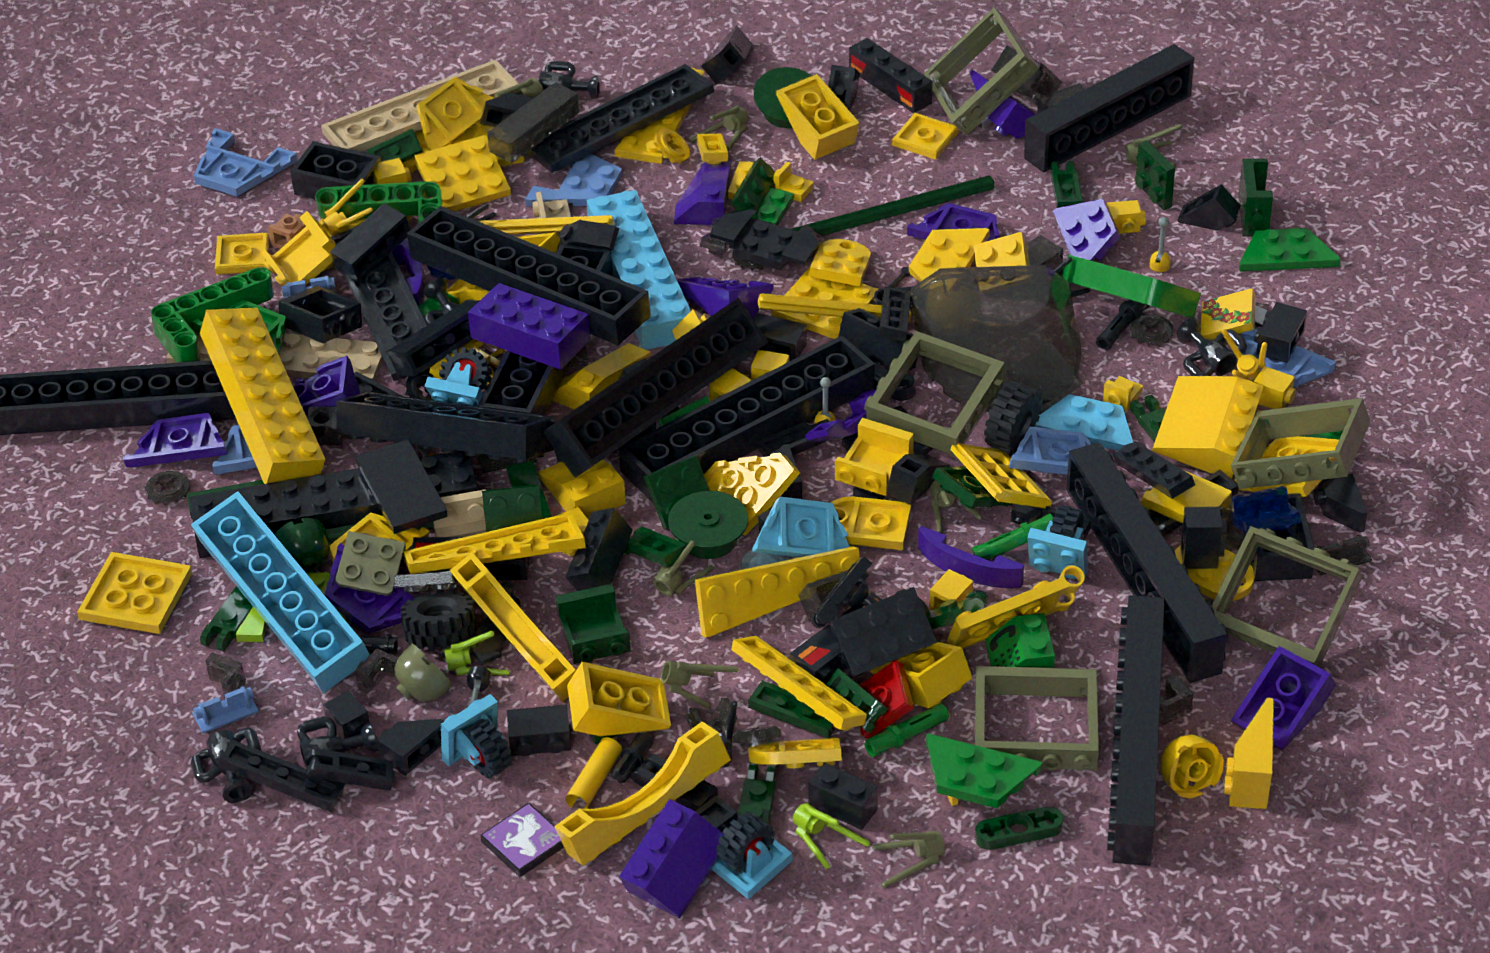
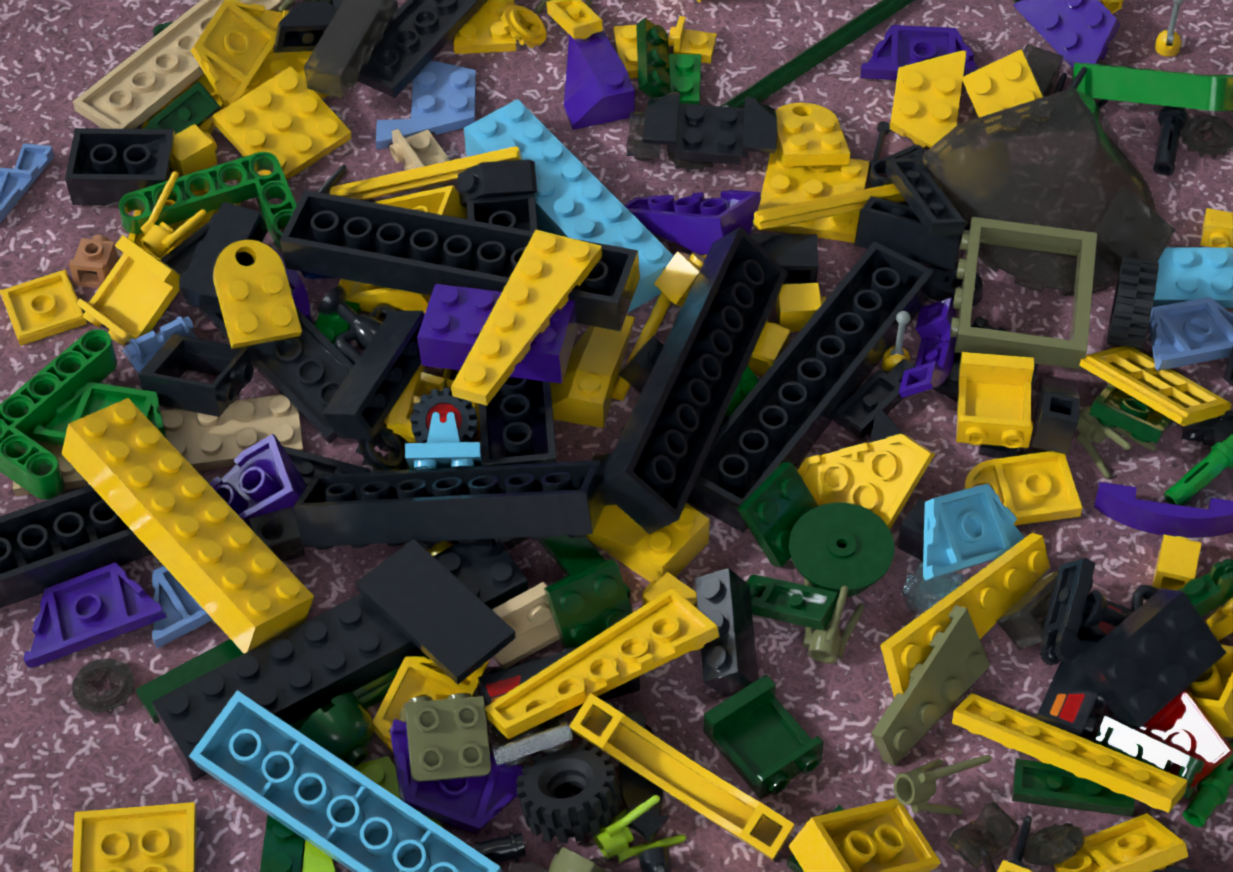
camera: 20 degrees left, 10 degrees up
none -> yellow plate [213,240,302,349]
none -> yellow wing [451,230,602,406]
none -> olive wing [871,605,991,766]

